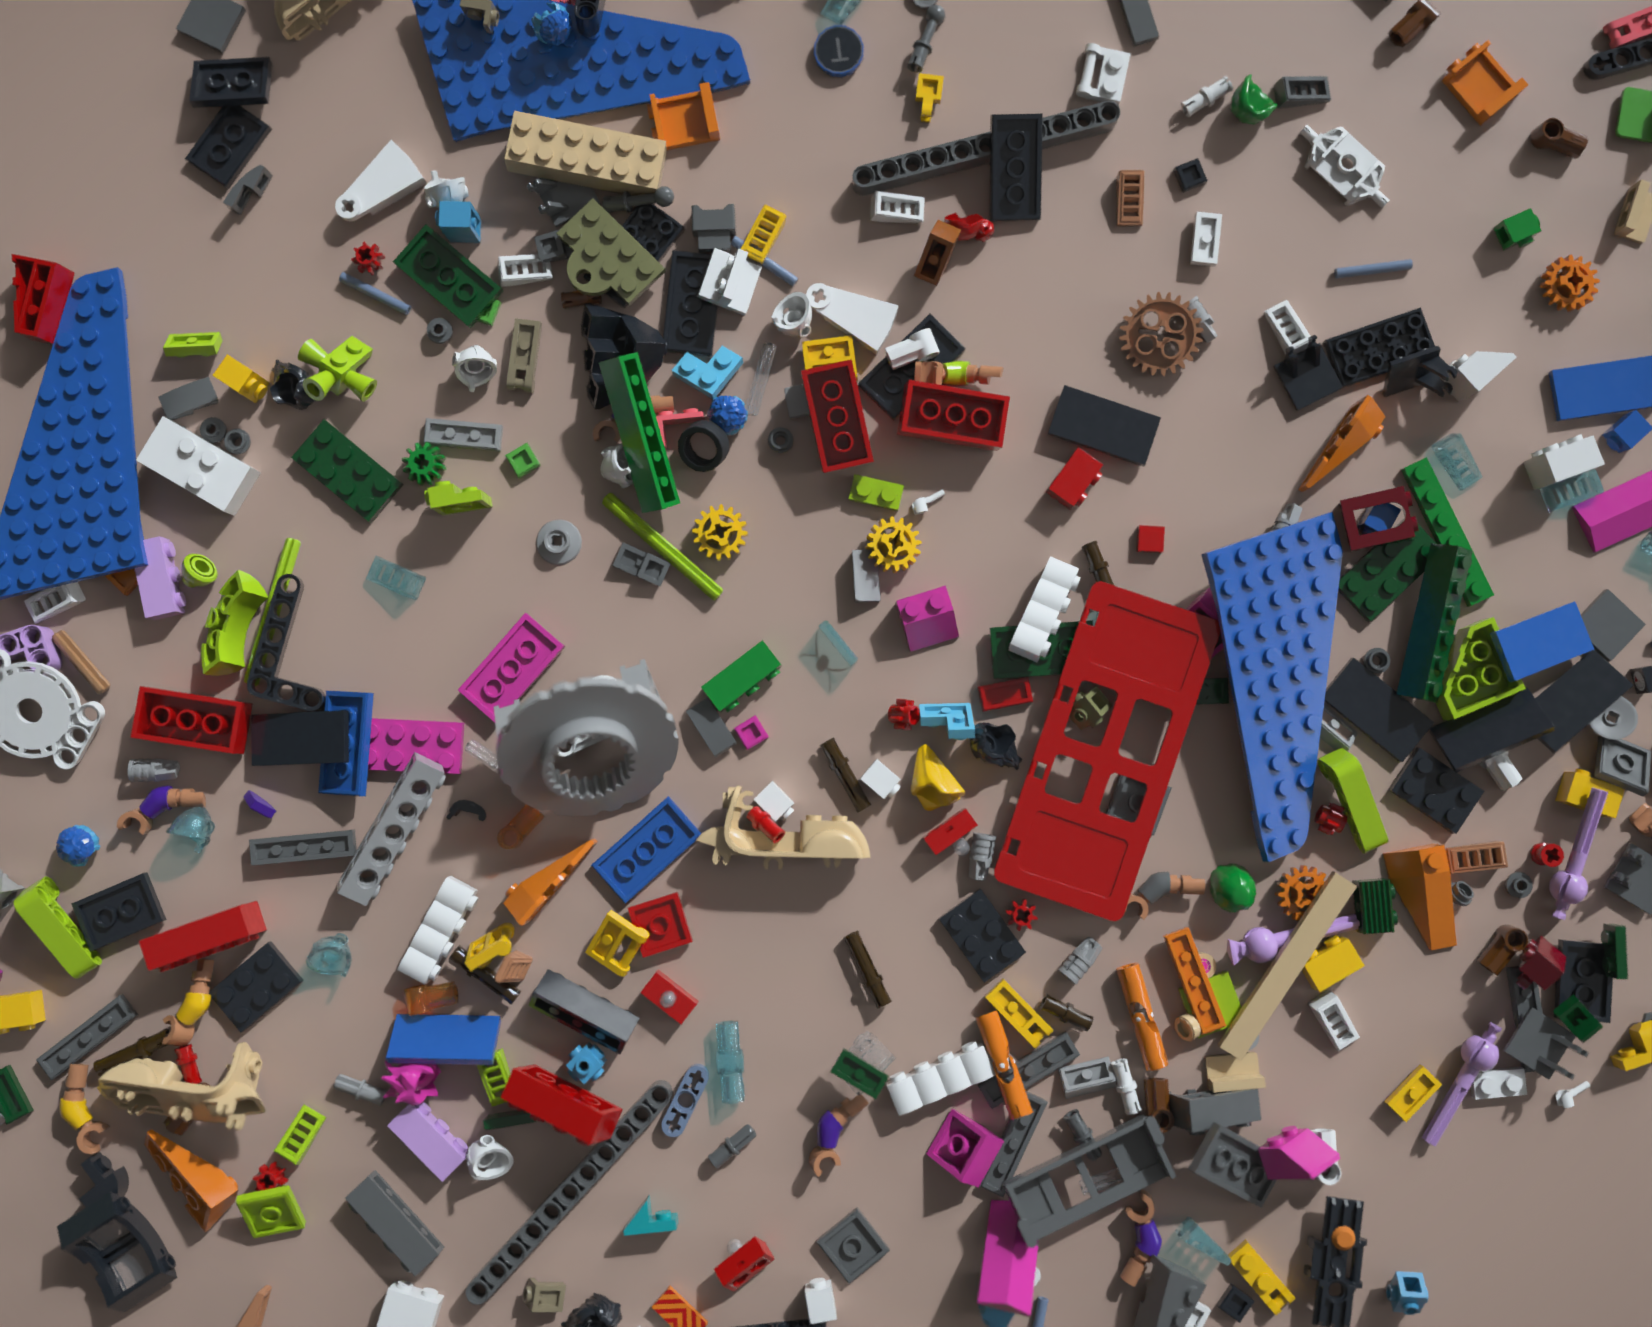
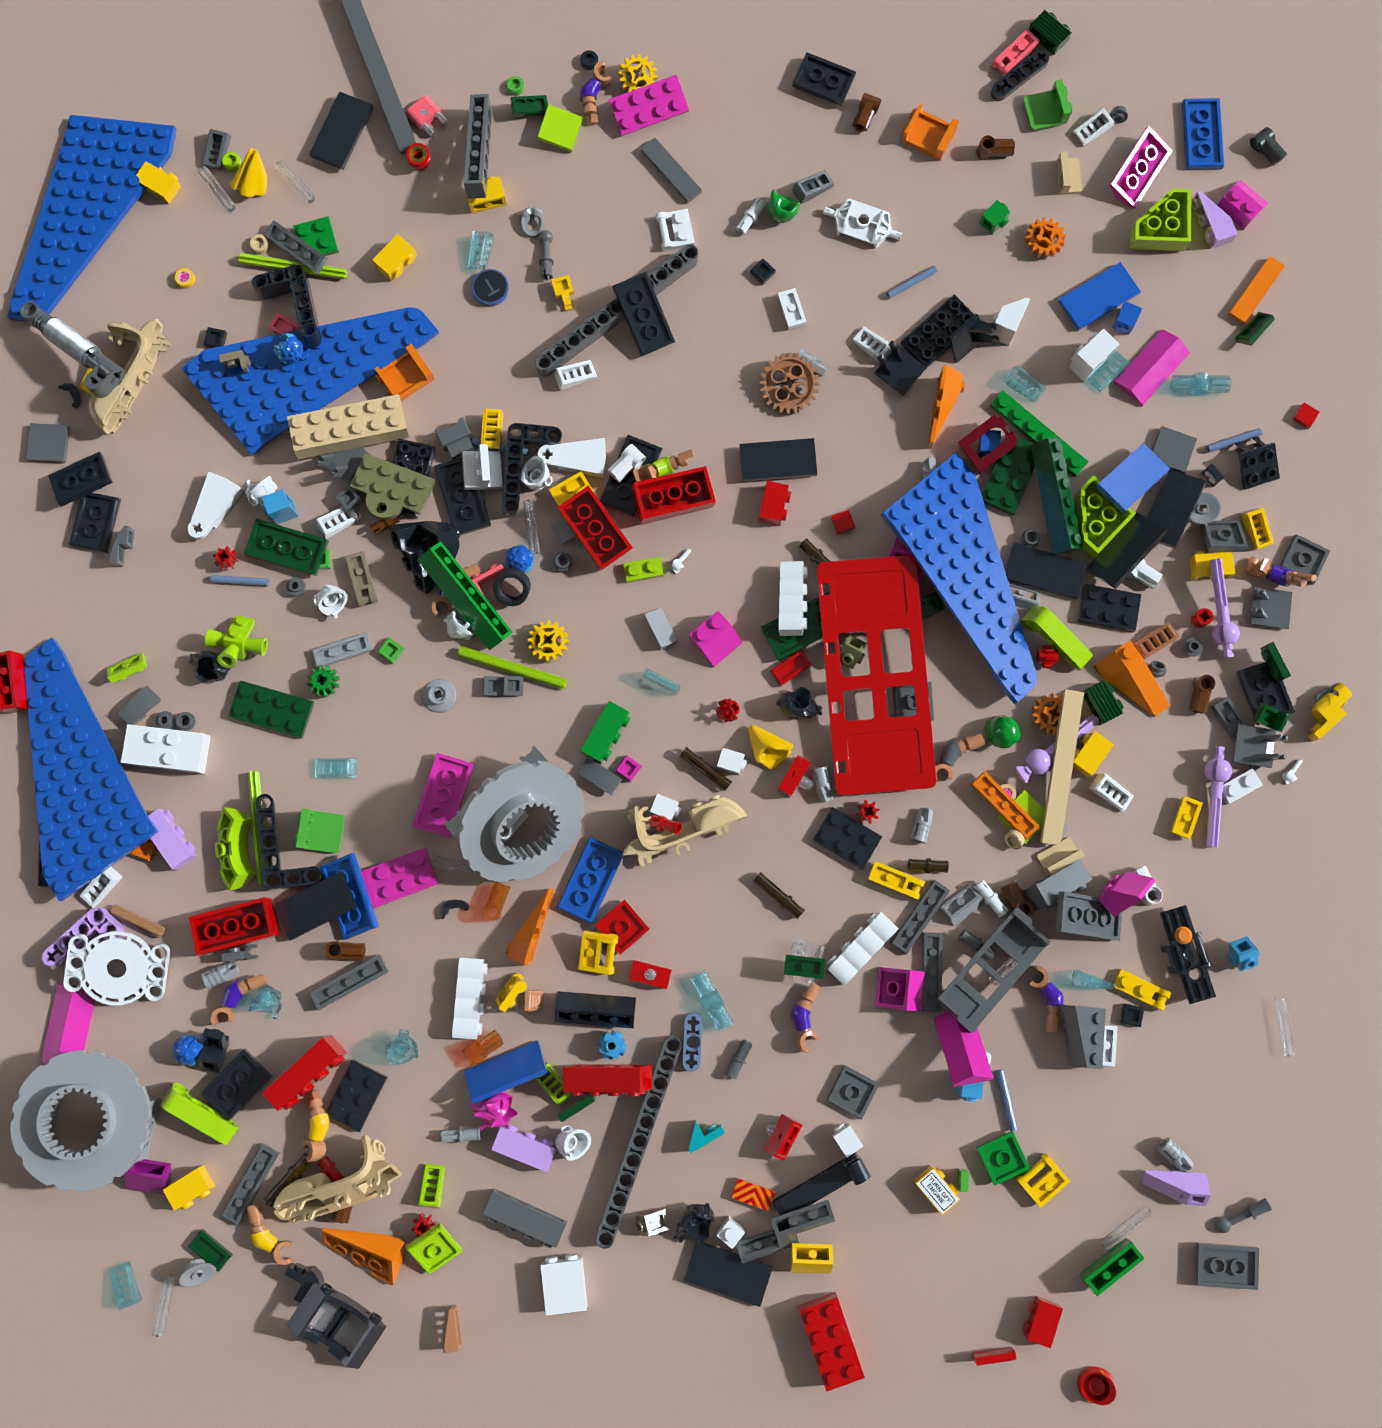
camera: 25 degrees left, 5 degrees down
lime brick [181,553,218,588] -> none
yellow brick [213,354,270,403] -> none
dark purple tile [243,790,276,818] -> none
light grey brick [337,752,445,906] -> none
lime plate [424,481,492,516] -> none
dark brown pin [449,945,521,1005] -> none
dark grey pin [602,186,674,213] -> none
medium azure plate [672,346,743,400] -> none
yellow gear [865,516,922,573] -> none
dark orange brick [914,220,961,286] -> none
medium azure plate [919,703,975,740] -> none
red hair [944,212,994,243] -> none
orange piece [976,1011,1033,1120] -> none
nougat slope [1116,170,1144,226] -> none
orange piece [1116,963,1168,1071] -> none
dark red brick [1516,935,1566,991] -> none
none -> black brick [198,1028,229,1073]
none -> dark grey plate [221,944,259,962]
none -> bright green bracket [294,808,345,853]
none -> reddish brown piece [324,941,366,960]
none -> black beam [502,423,562,517]

